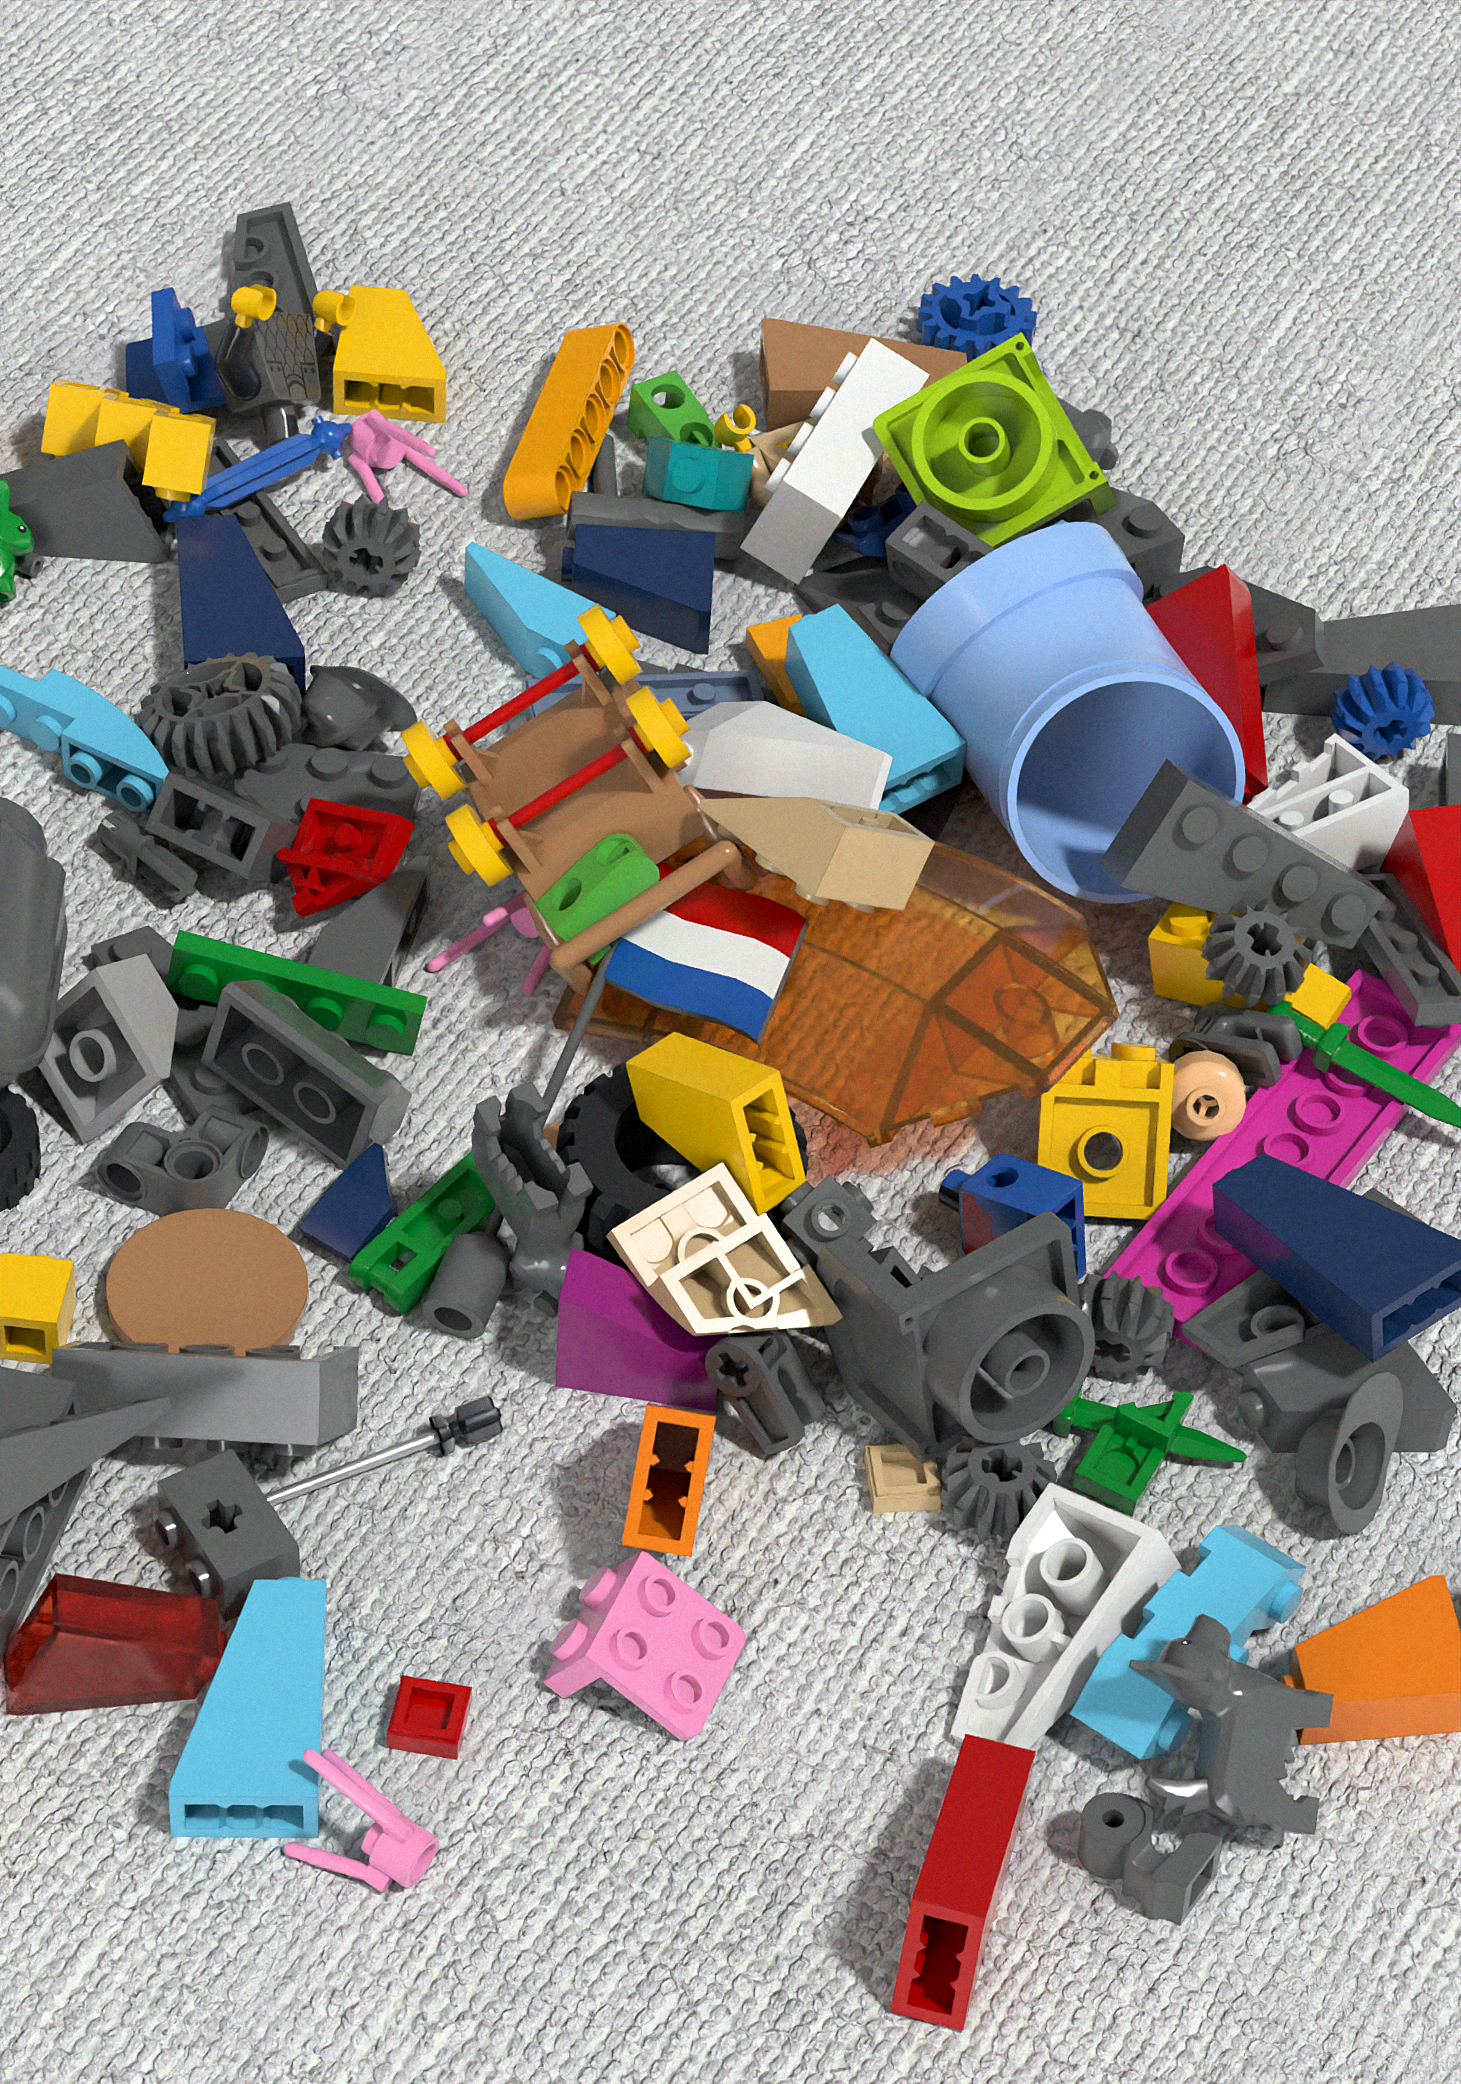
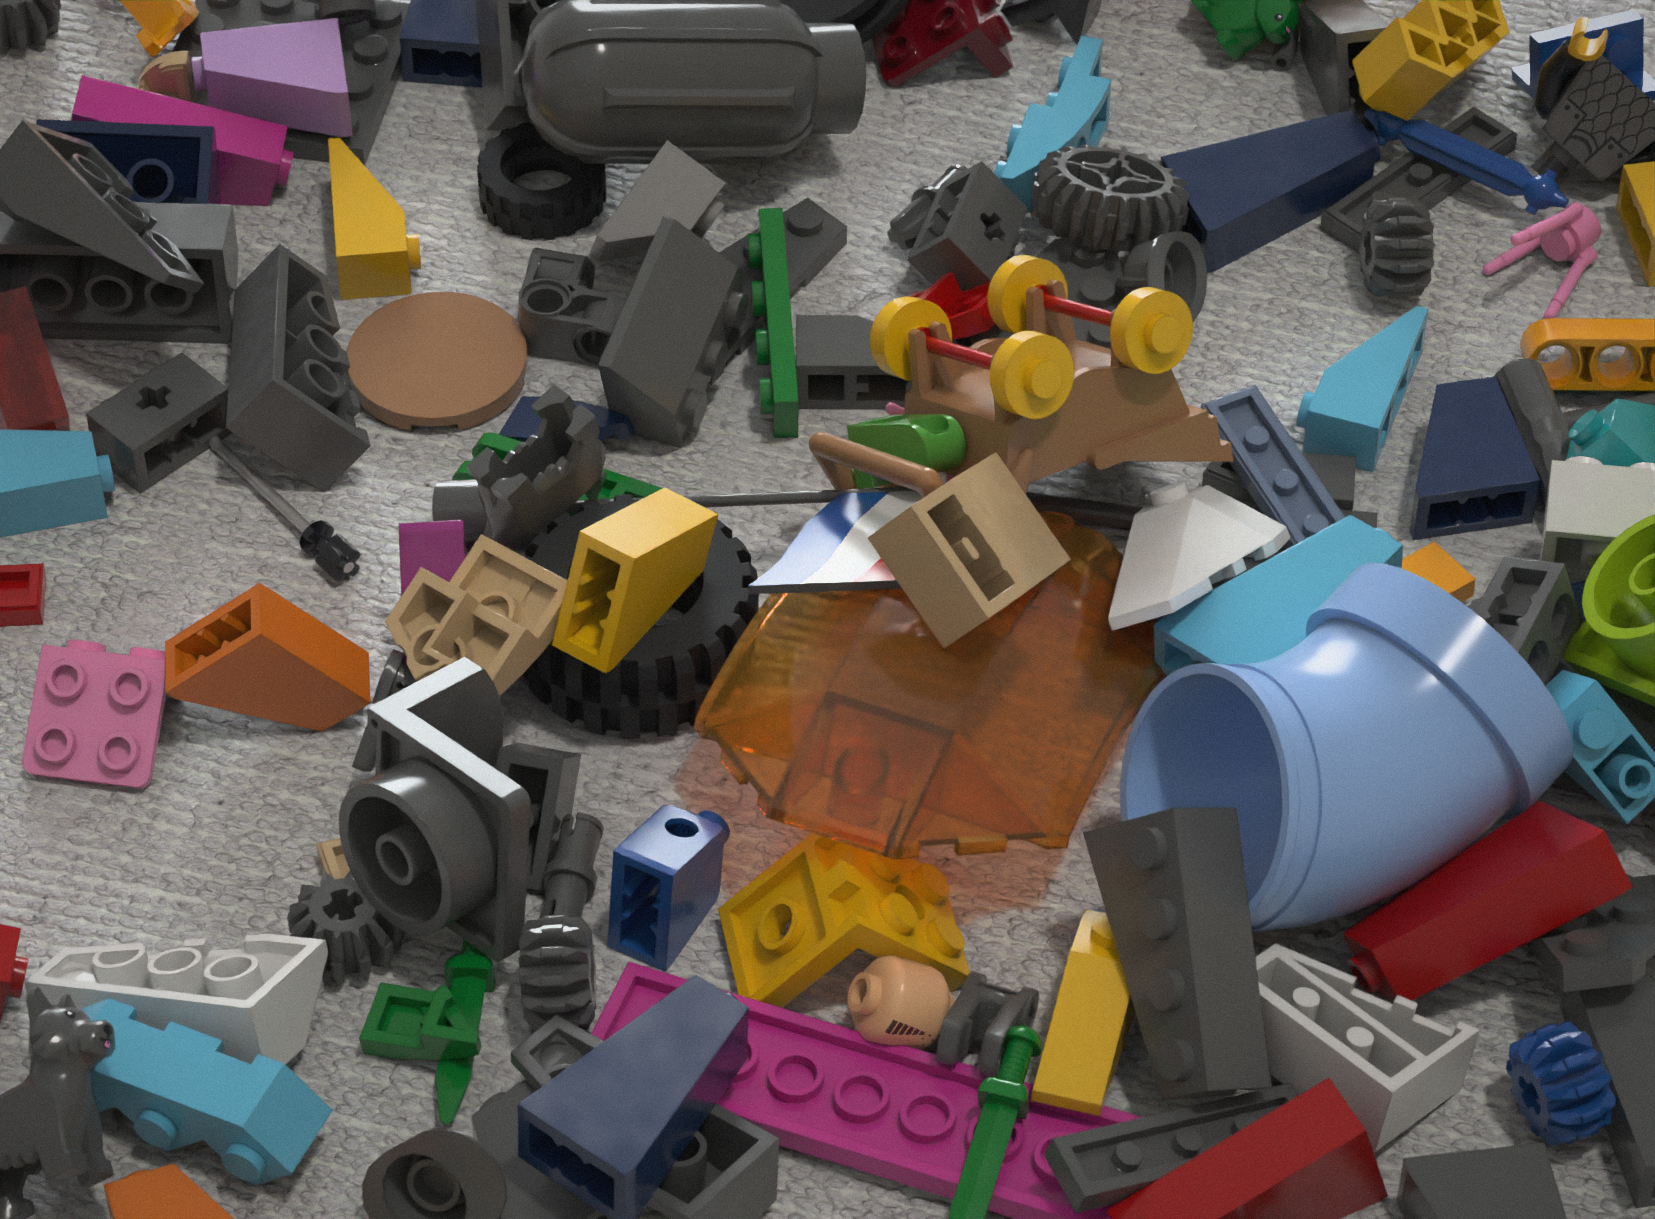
camera: 80 degrees right, 0 degrees up
dark grey brick [778,1174,877,1274] -> none
dark grey gear [1201,898,1313,1010] -> none

